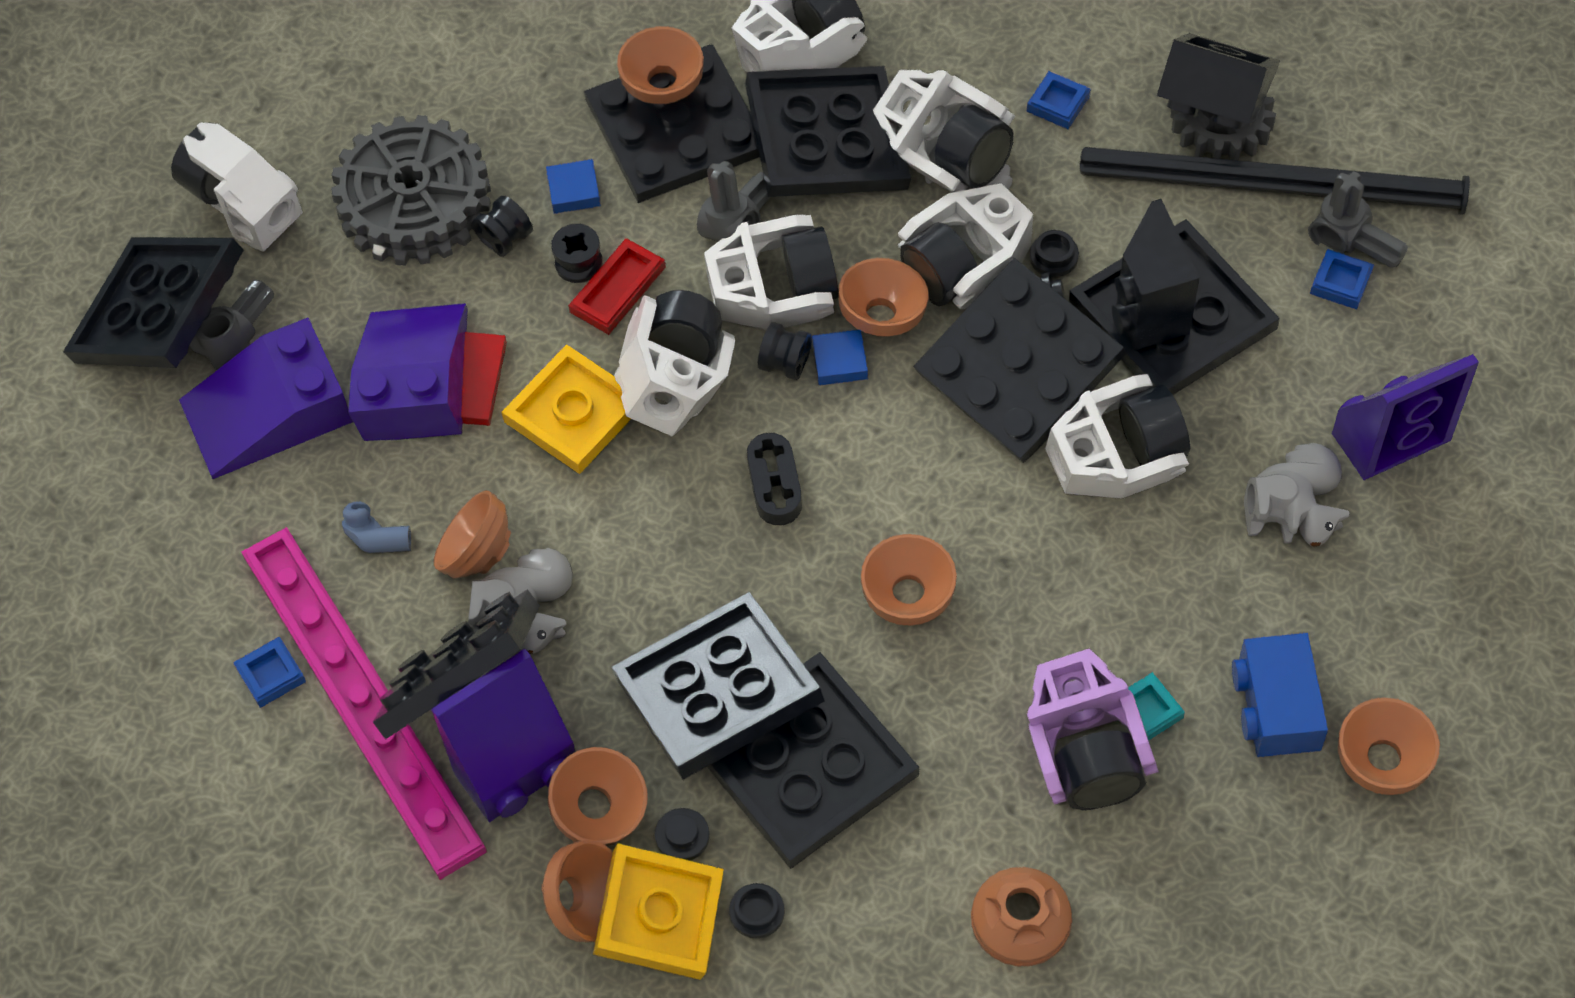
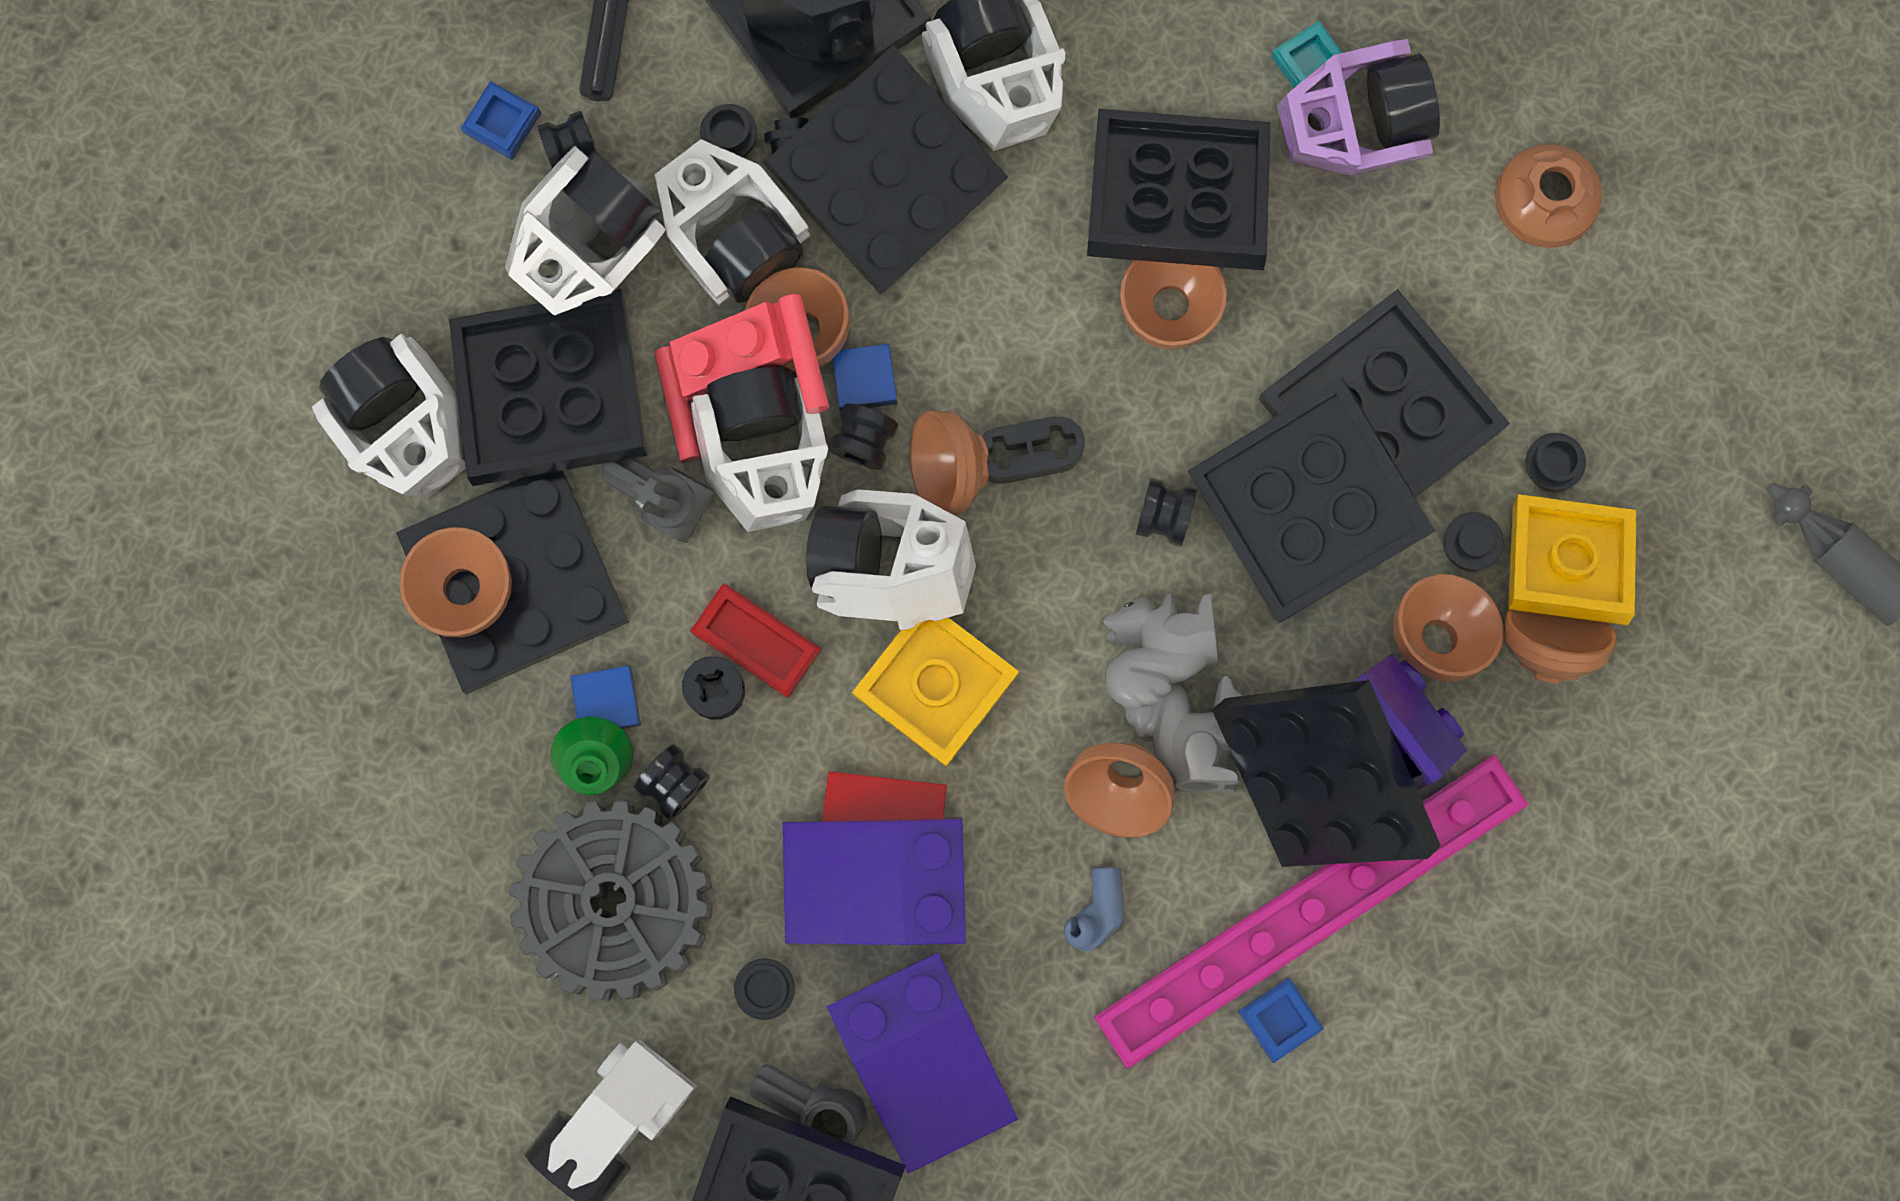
camera: 90 degrees left, 20 degrees up
none -> black wheel [537,111,597,169]
none -> green cone [550,716,633,795]
none -> coral plate [654,294,830,463]
none -> black plate [734,958,795,1020]
none -> nougat piece [909,410,989,515]
none -> black plate [1087,109,1270,271]
none -> light grey animal [1103,594,1219,709]
none -> black wheel [1136,478,1197,547]

